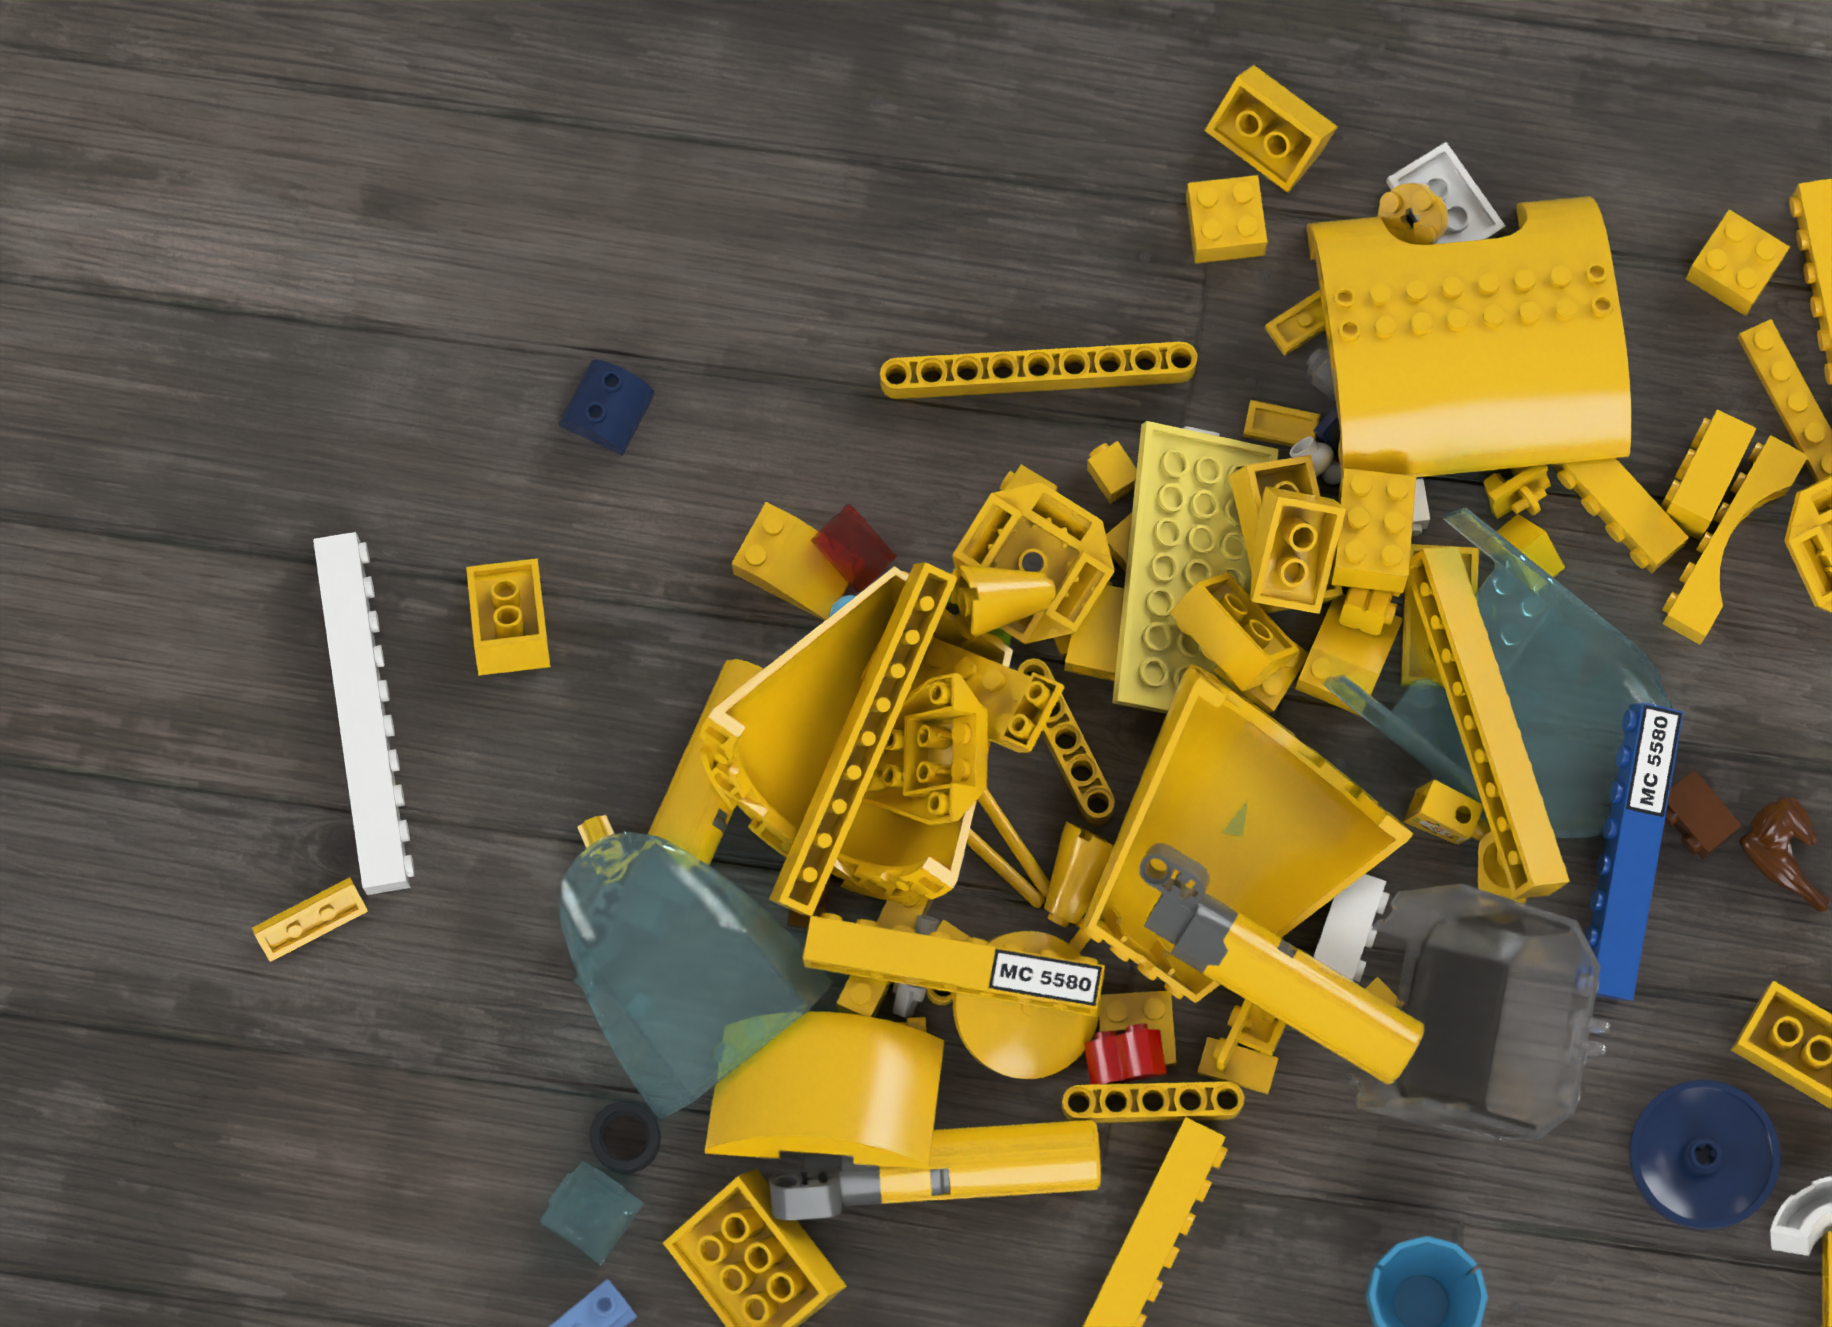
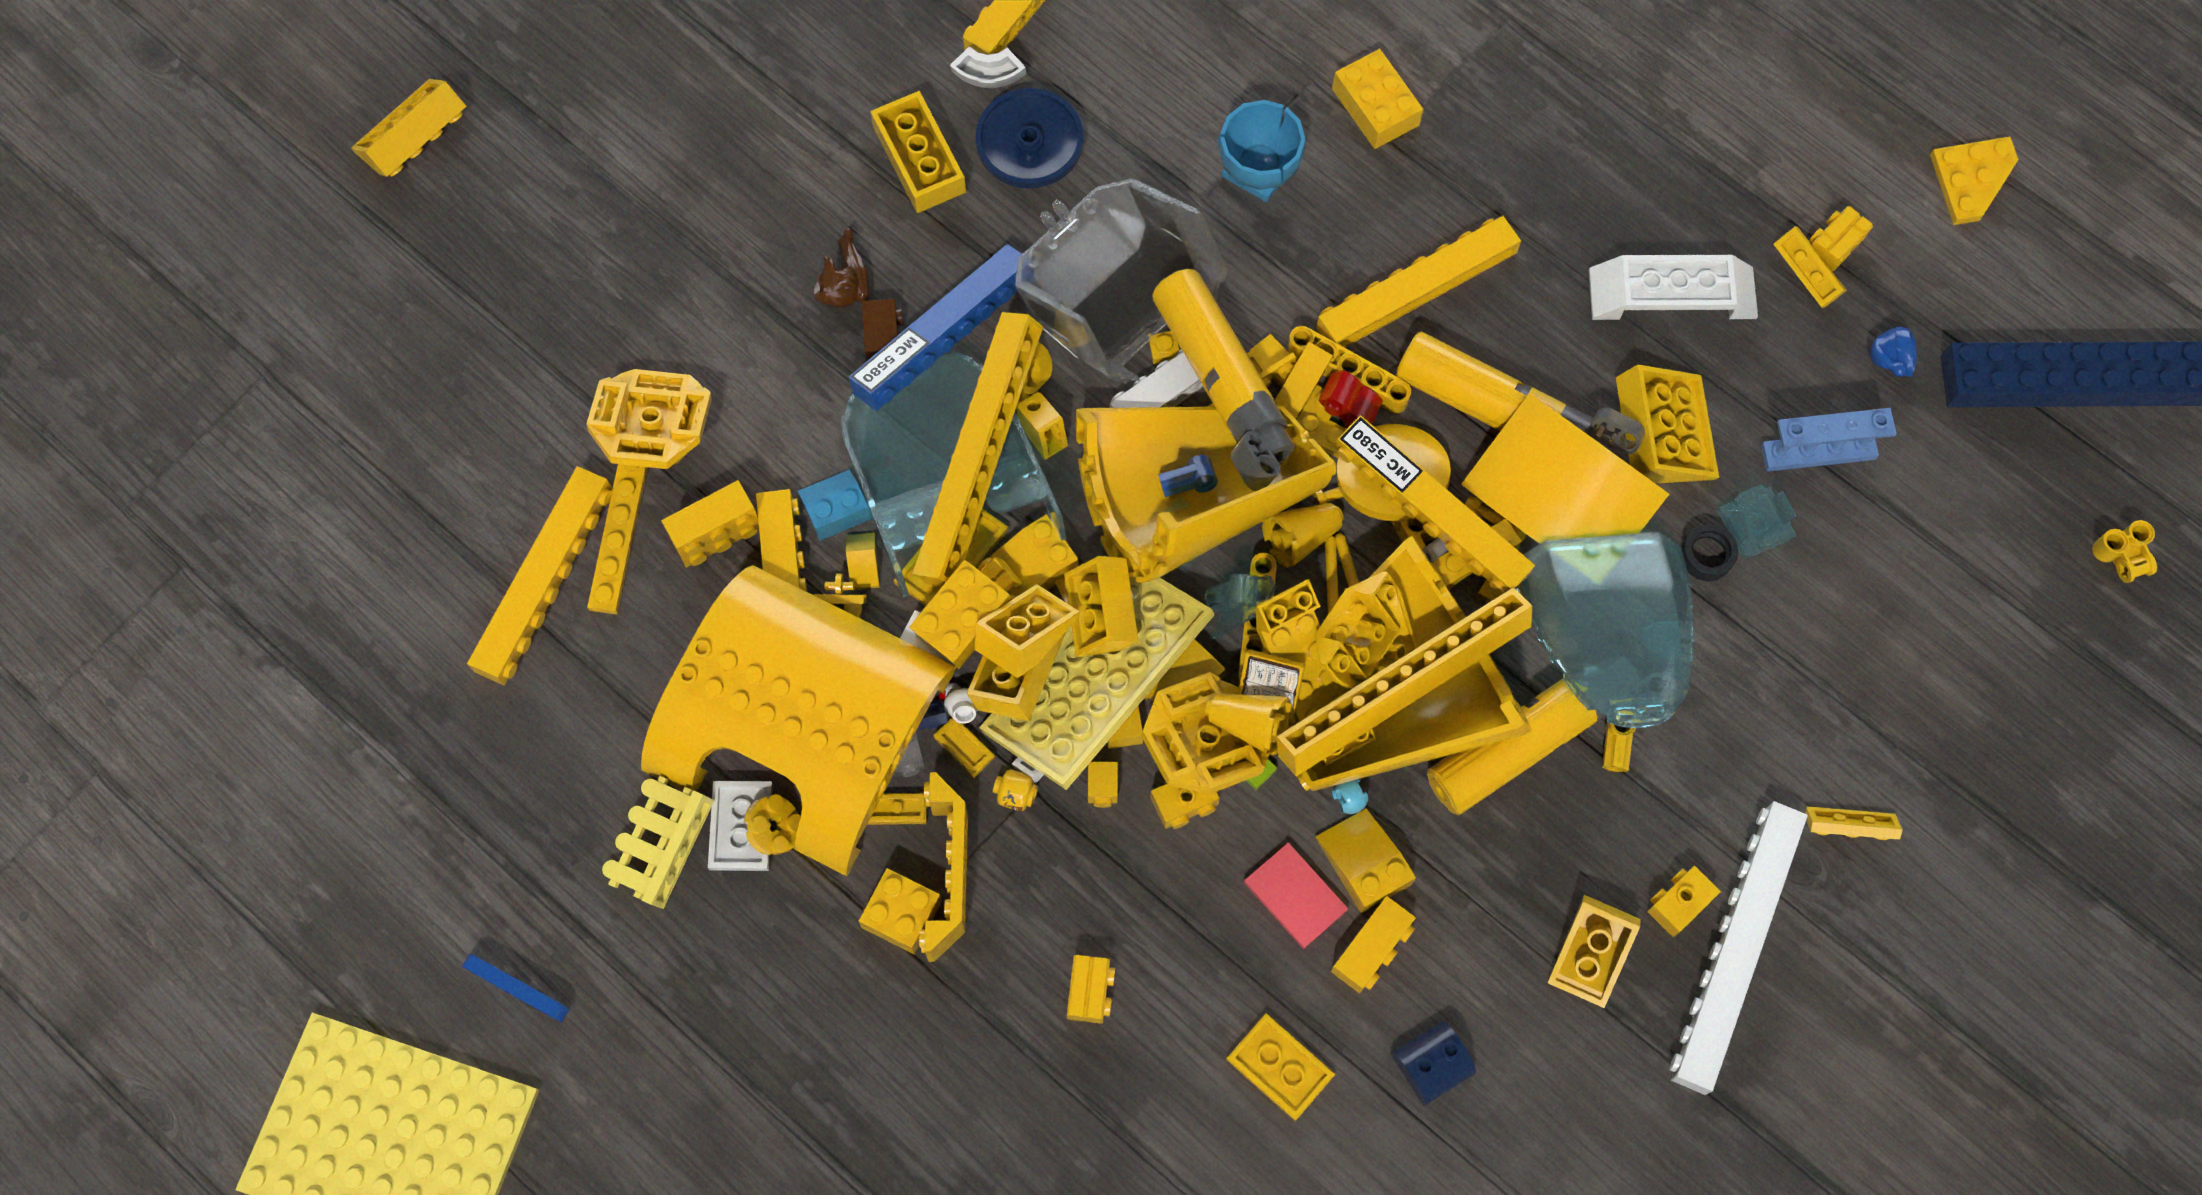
camera: 150 degrees left, 5 degrees down
clear red plate [811,504,897,592] -> none
yellow beam [880,342,1198,399] -> none
yellow slope [1204,65,1338,192] -> none
yellow arch [1662,435,1808,645] -> none
yellow brick [1686,209,1790,316] -> none
none -> light yellow fence [602,776,715,909]
none -> dark azure slope [798,470,871,541]
none -> yellow slope [919,772,968,962]
none -> yellow head [993,769,1038,812]
none -> yellow brick [1067,955,1115,1024]
none -> blue piece [1158,455,1218,497]
none -> clear light blue panel [1205,574,1276,639]
none -> yellow tile [1226,1013,1335,1121]
none -> tile [1238,649,1306,721]
none -> coral tile [1244,842,1348,950]
none -> yellow tile [1274,342,1334,420]
none -> yellow brick [1331,896,1416,994]
none -> yellow brick [1647,866,1721,937]

